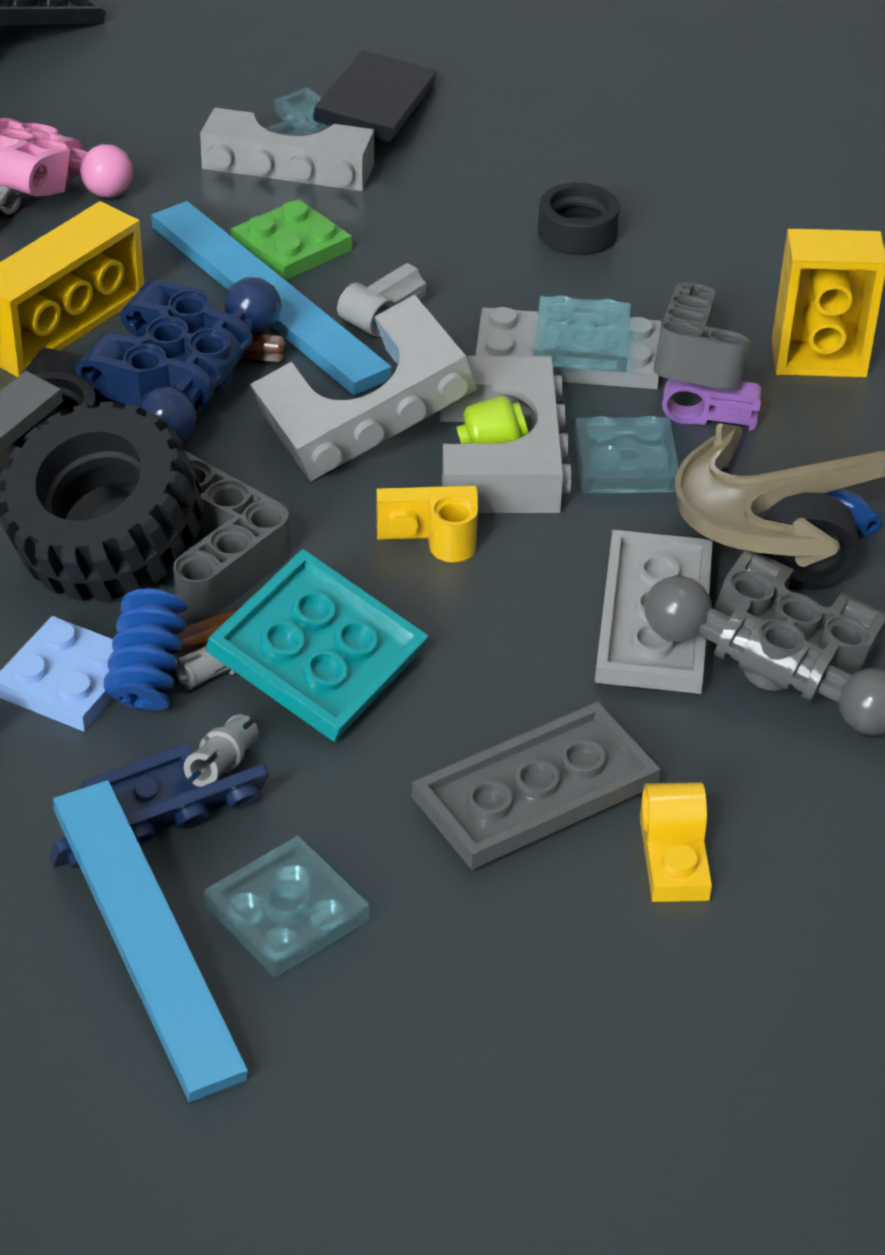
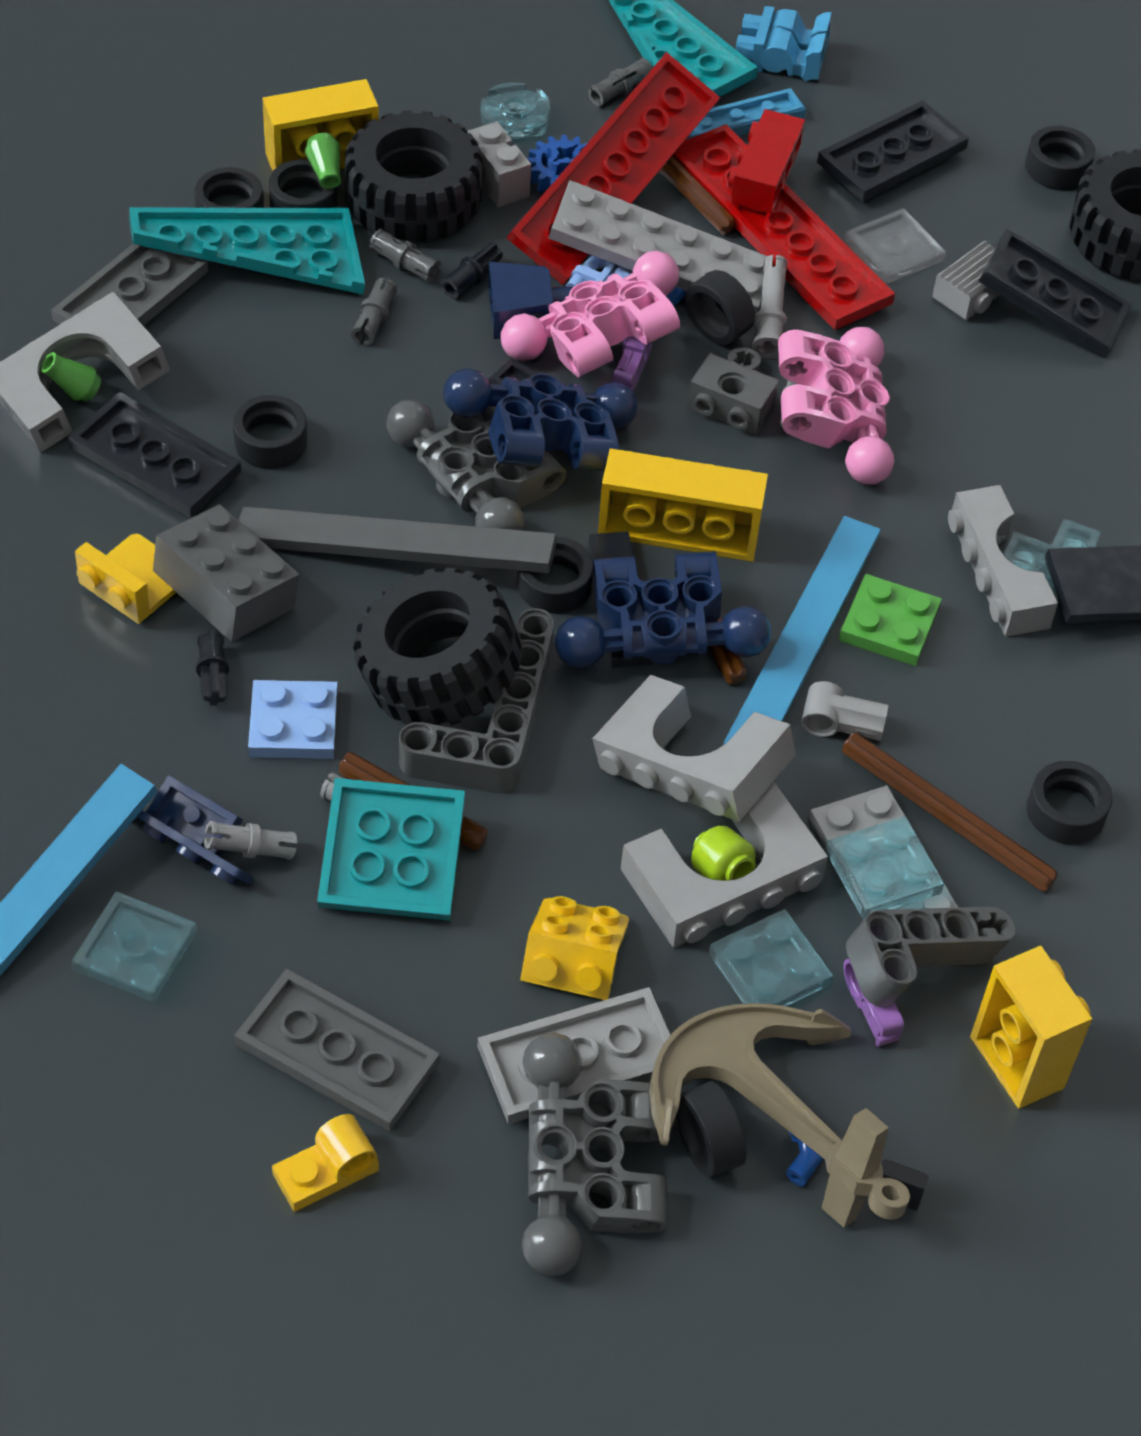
camera: 60 degrees right, 10 degrees up
blue piece [103,588,188,711] -> none
yellow plate [376,486,478,563] -> none
none -> yellow bracket [520,896,629,1000]
none -> reddish brown axle [842,733,1058,892]

